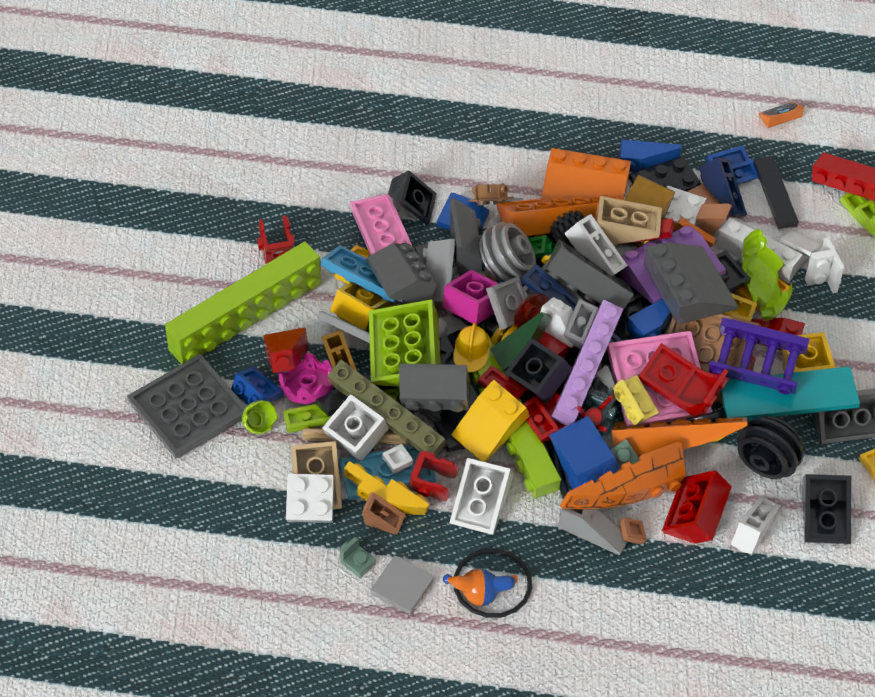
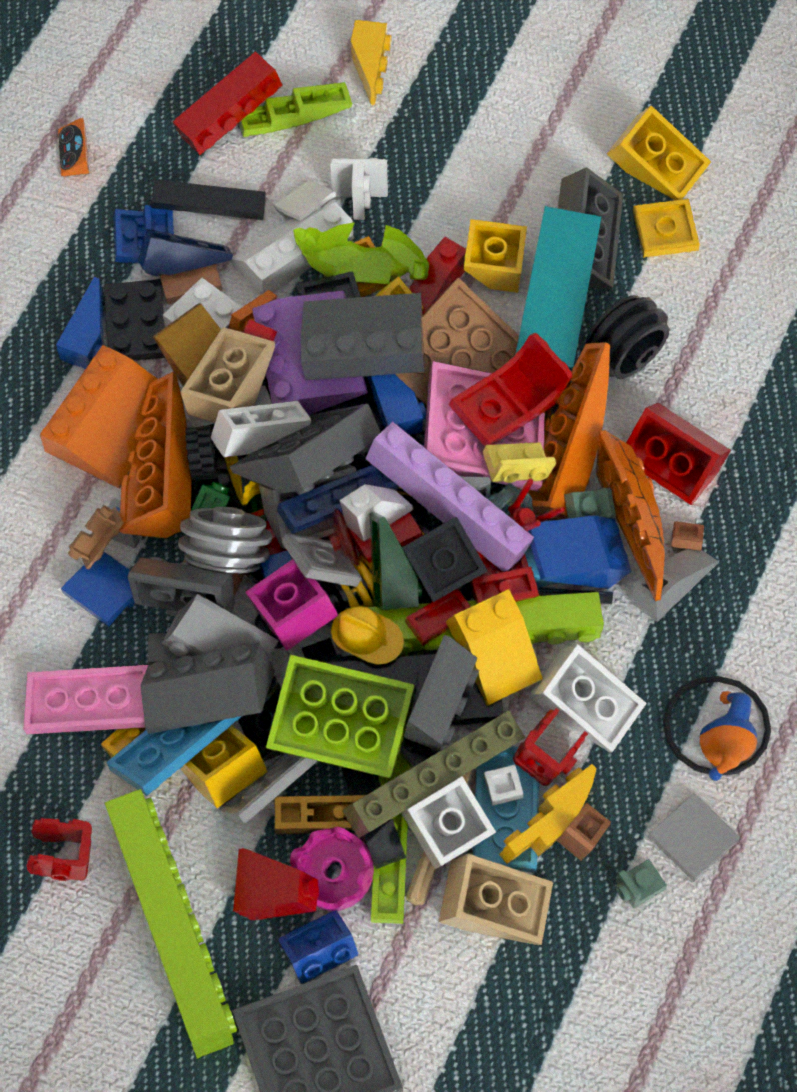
camera: 70 degrees left, 10 degrees up
lime hair [242,400,278,435] -> none
white brick [286,474,334,523] -> none
black slope [388,170,437,225] -> none
light grey slope [563,299,599,349] -> none
nougat slope [695,204,732,236] -> none
dark purple fence [709,317,809,395] -> none
white slope [731,496,781,555] -> none
black slope [802,474,851,544] -> none

